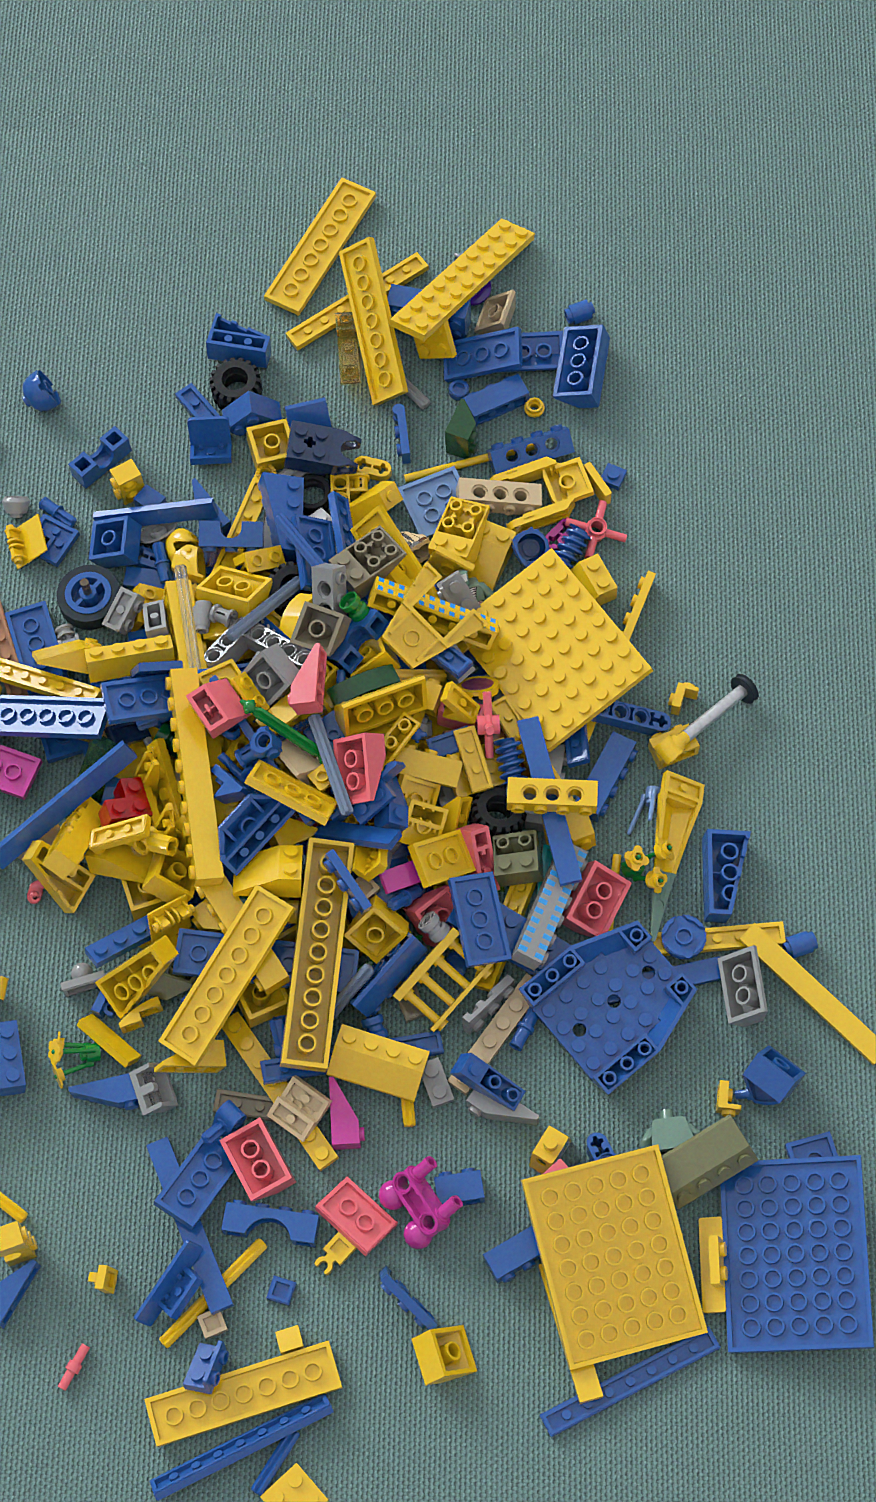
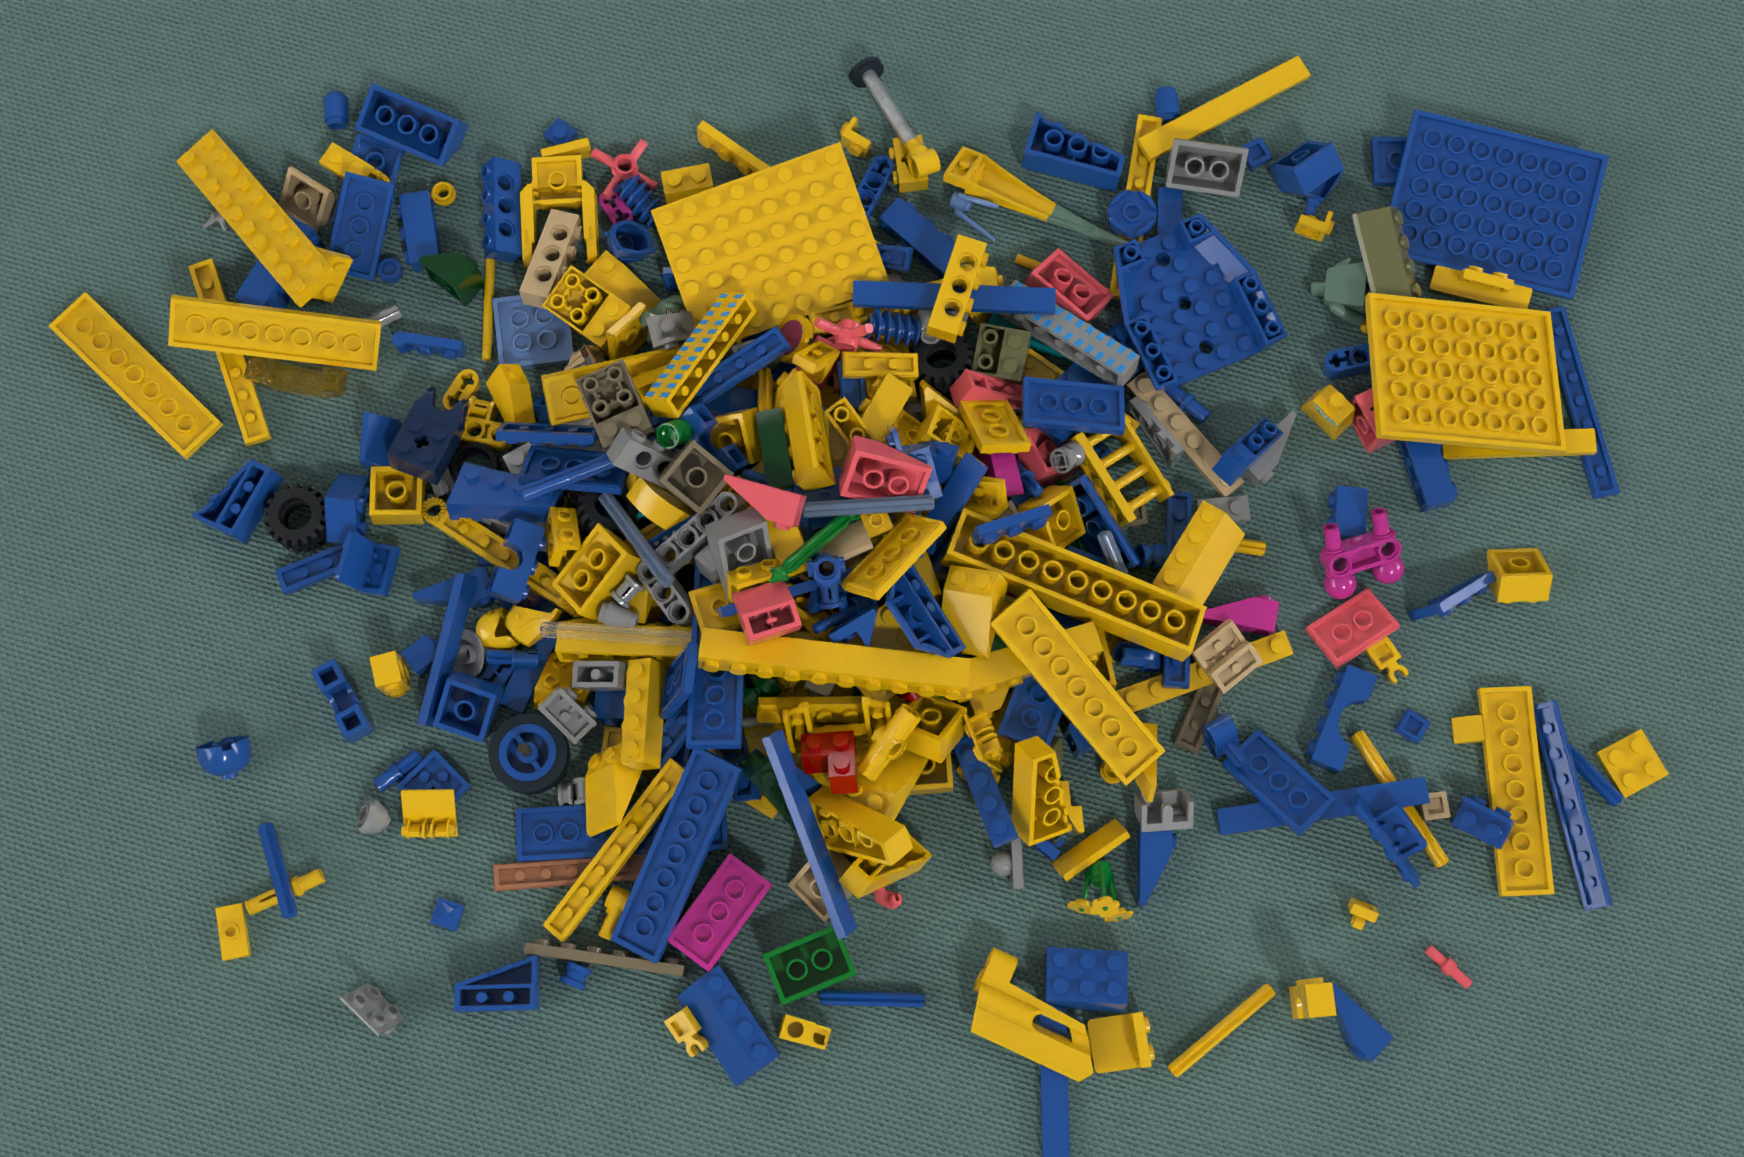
camera: 80 degrees left, 10 degrees up
yellow tile [89,814,151,852] -> none
coral slope [219,1117,297,1202] -> none
yellow wing [381,561,489,670] -> none
yellow plant [621,838,674,893] -> none
none -> yellow hinge [319,142,390,182]
none -> blue tile [1241,137,1273,171]

